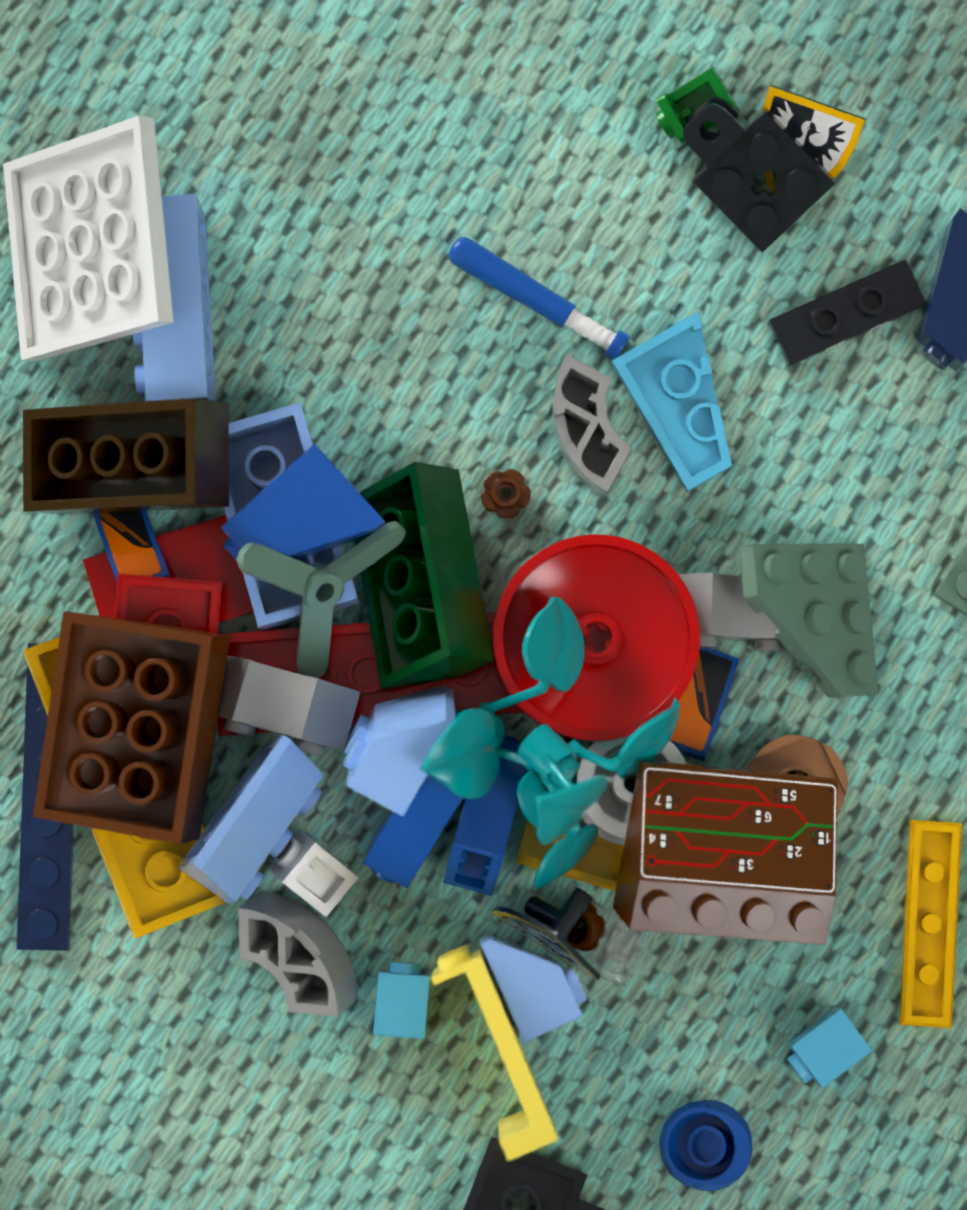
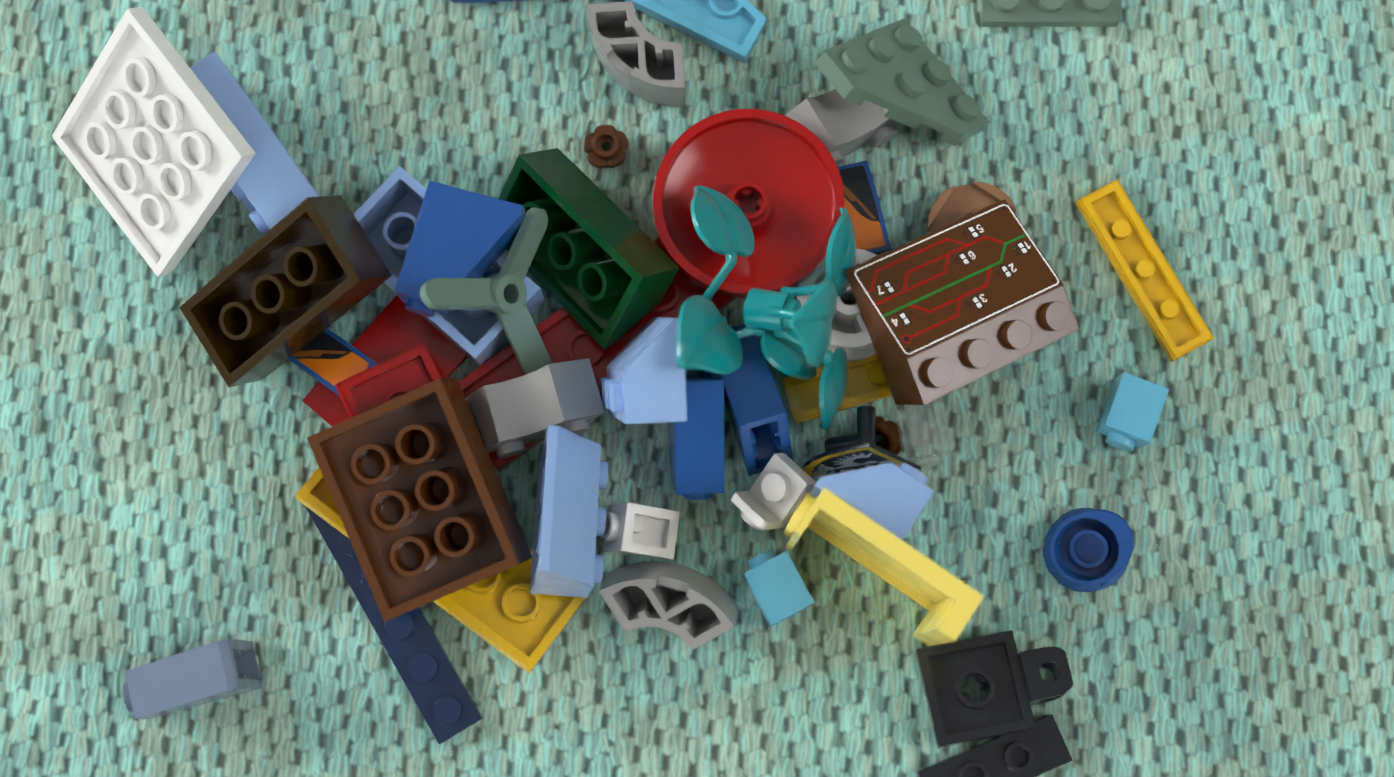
camera: 30 degrees left, 5 degrees down
none -> white bracket [731,453,816,530]

